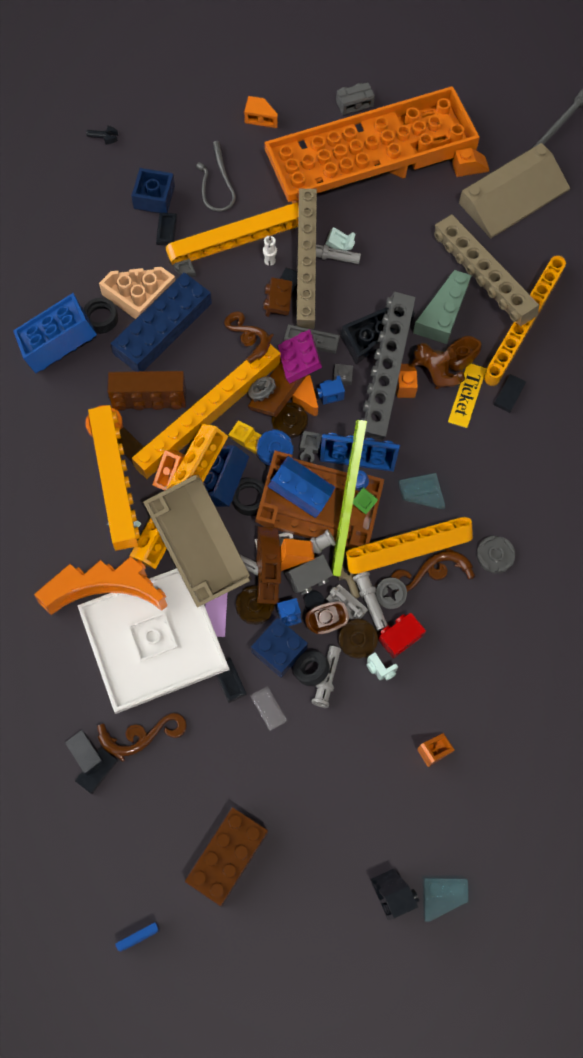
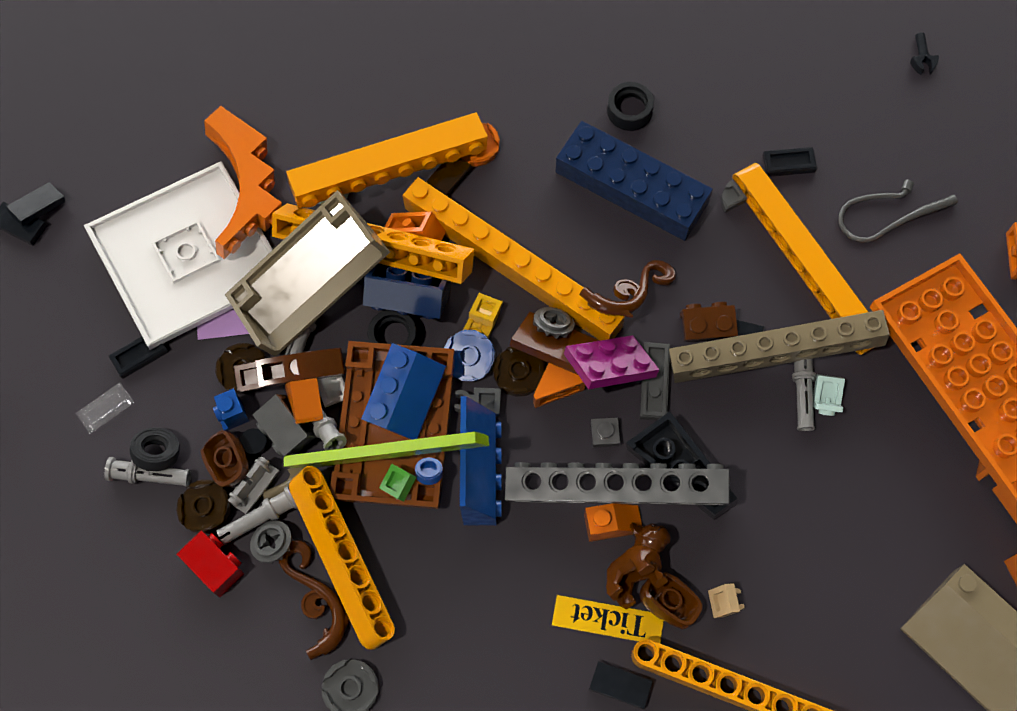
camera: 85 degrees right, 0 degrees up
blue slope [13,293,97,373] -> none
reddish brown plant [97,713,187,762] -> none
light nougat brick [99,267,175,319] -> none
reddish brown brick [108,371,186,410] -> none
dark blue brick [131,168,175,213] -> none
dark blue brick [251,618,308,678] -> none
white pin [263,236,277,266] -> none
blue brick [316,376,345,405] -> none
light aqua bracket [366,653,398,681] -> none
clear light blue wing [399,473,445,509] -> none
sand green wedge [413,270,471,344] -> none
orange slope [417,733,455,767] -> none
dark tan brick [434,215,539,327] -> none
none -> tan tile [708,583,744,618]

